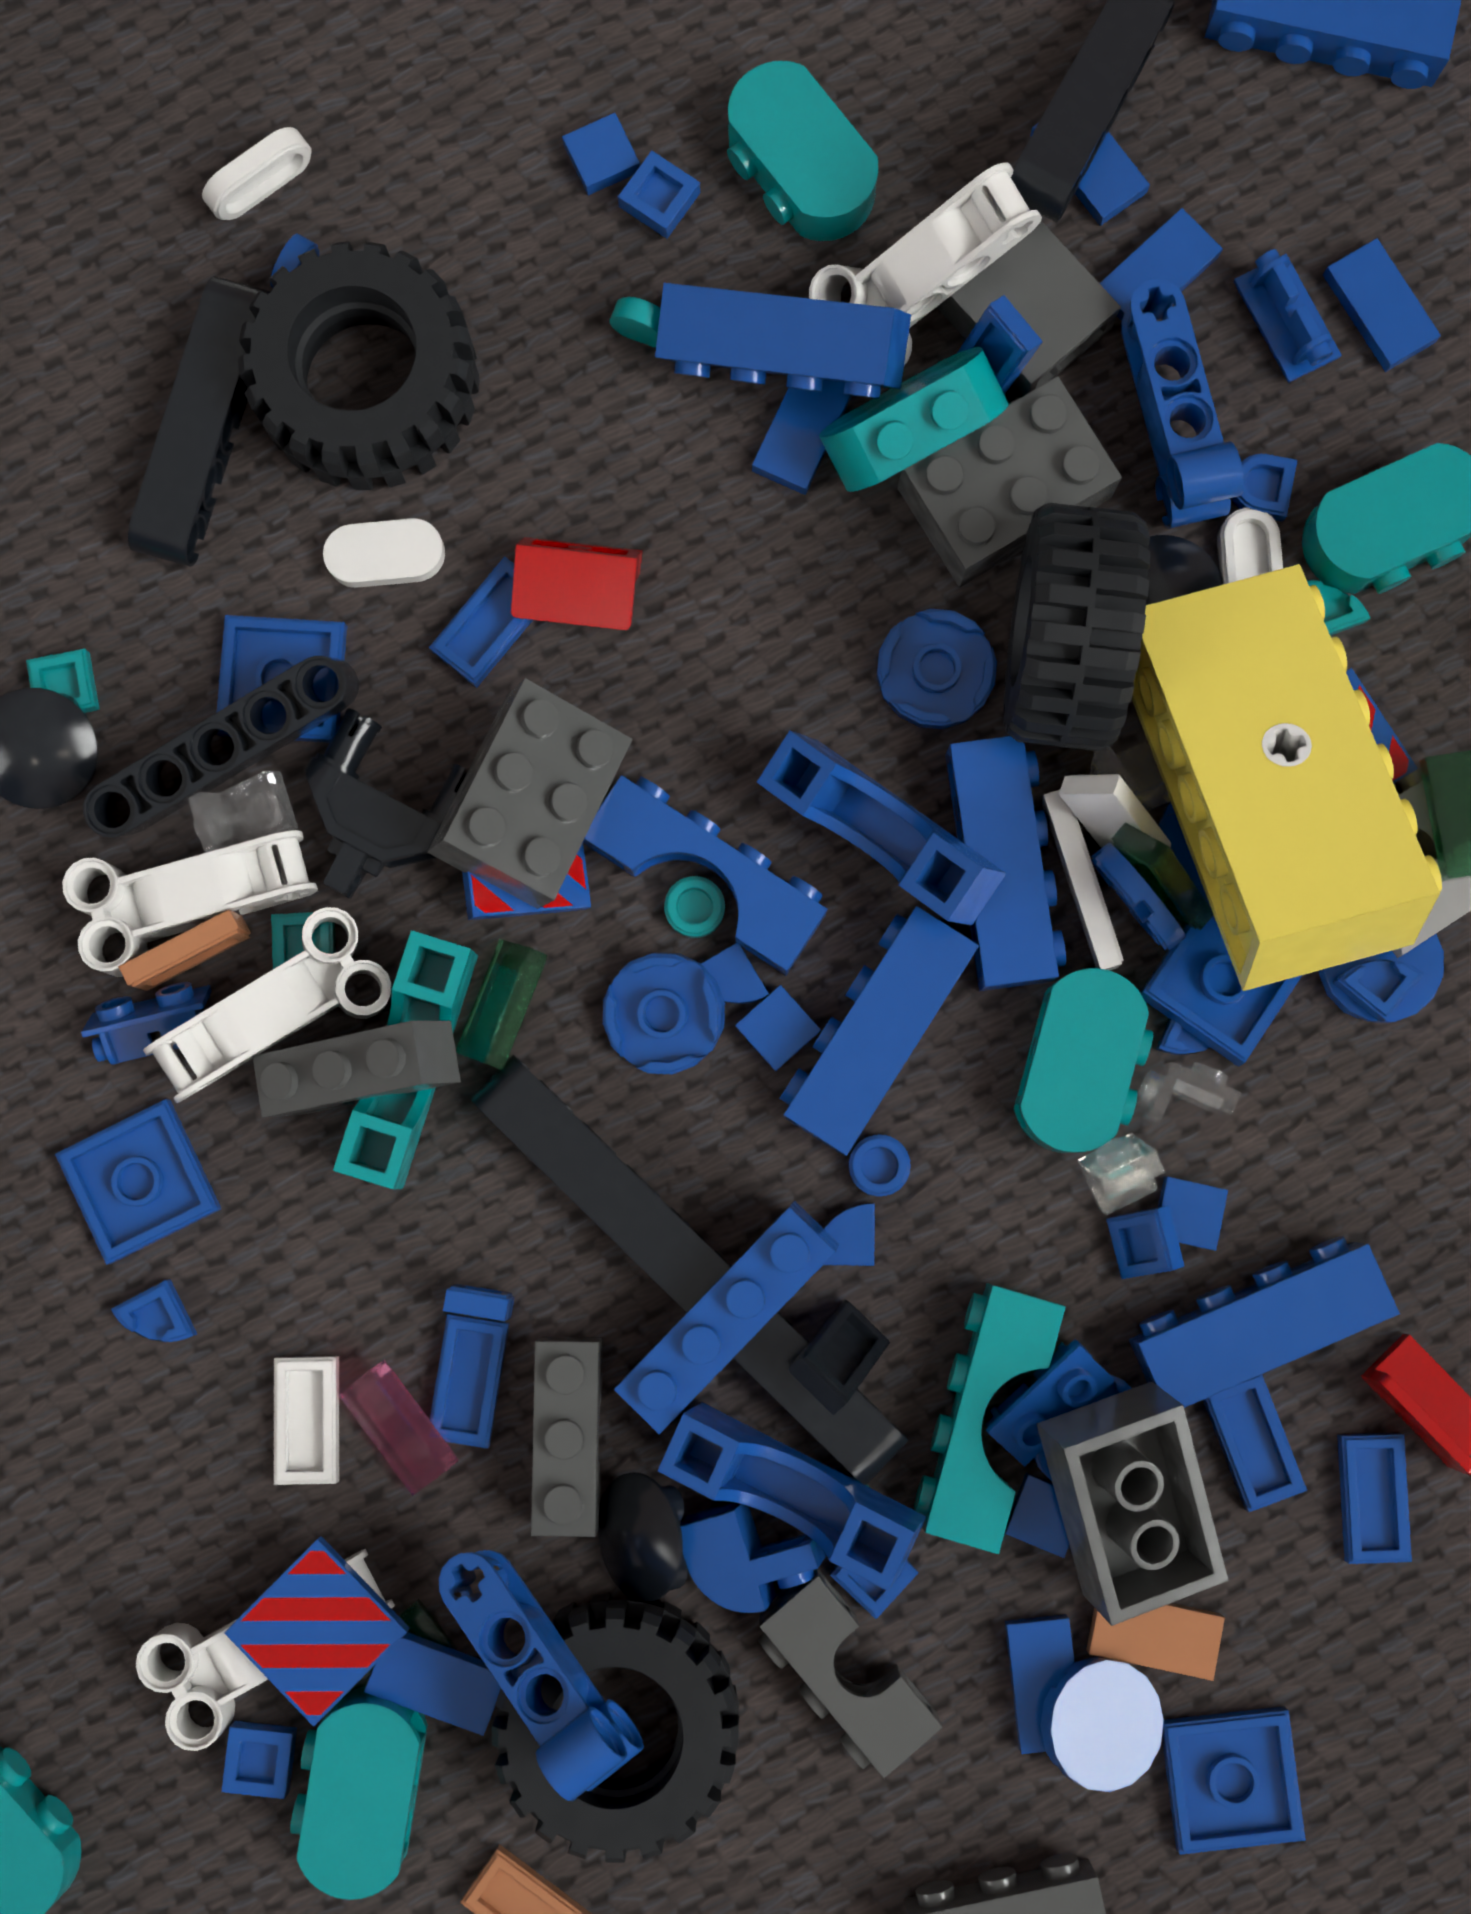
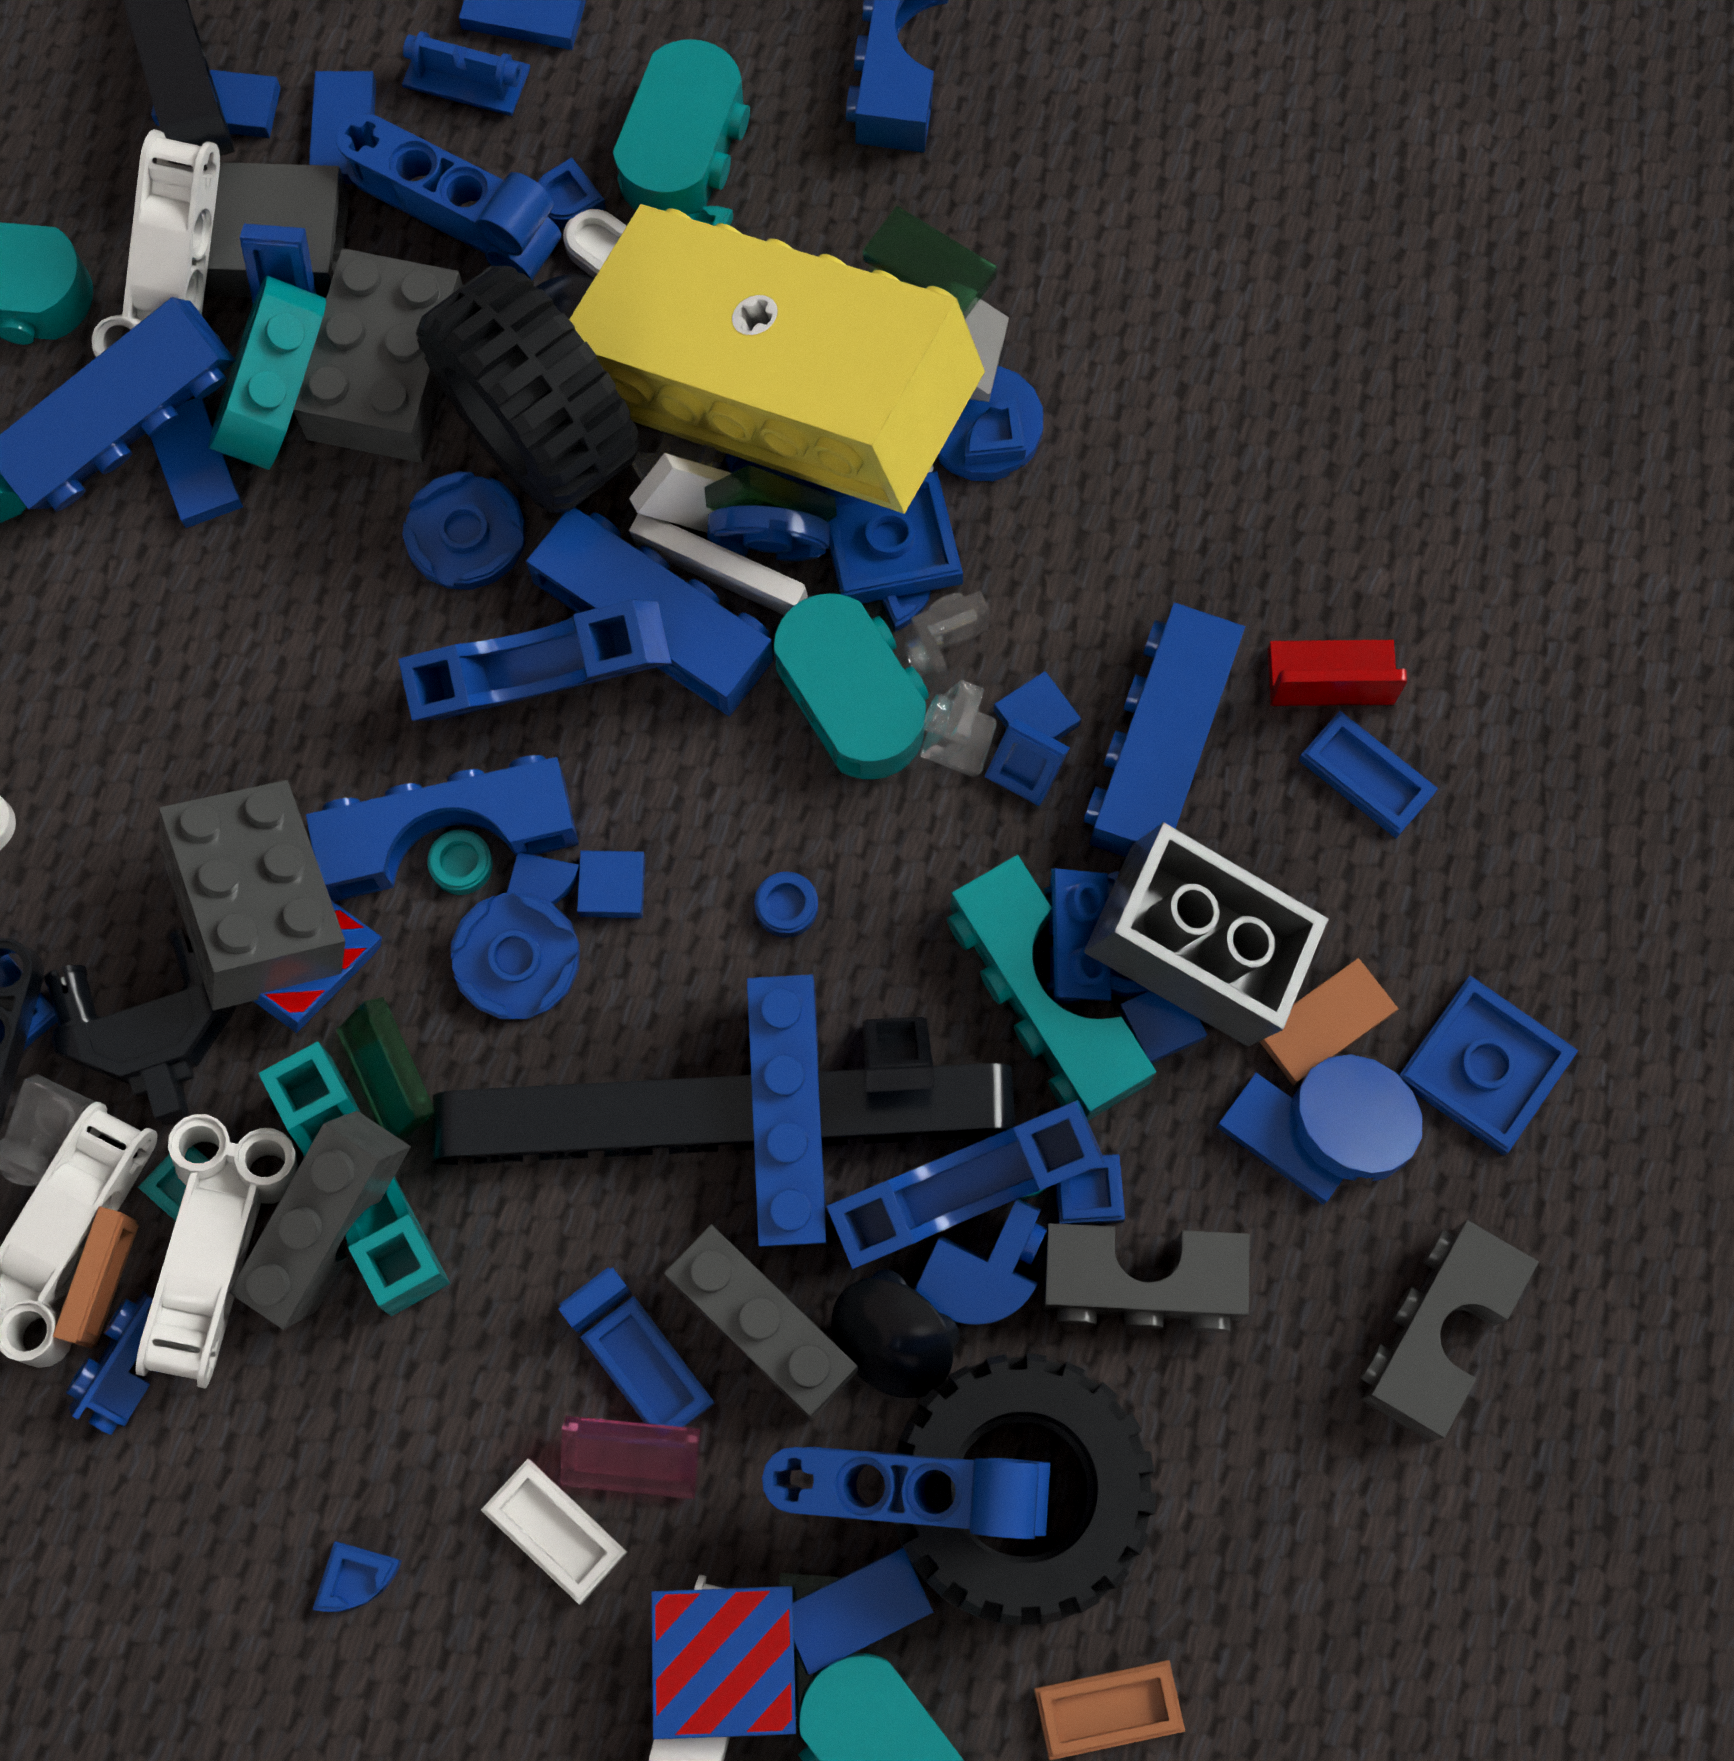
camera: 50 degrees left, 10 degrees down
blue tile [55,1099,222,1265] -> none
blue tile [429,556,533,688] -> none
red panel [511,537,642,630] -> none
blue brick [779,906,979,1156] -> none
blue tile [824,1203,875,1266] -> none
blue tile [1203,1374,1307,1512] -> none

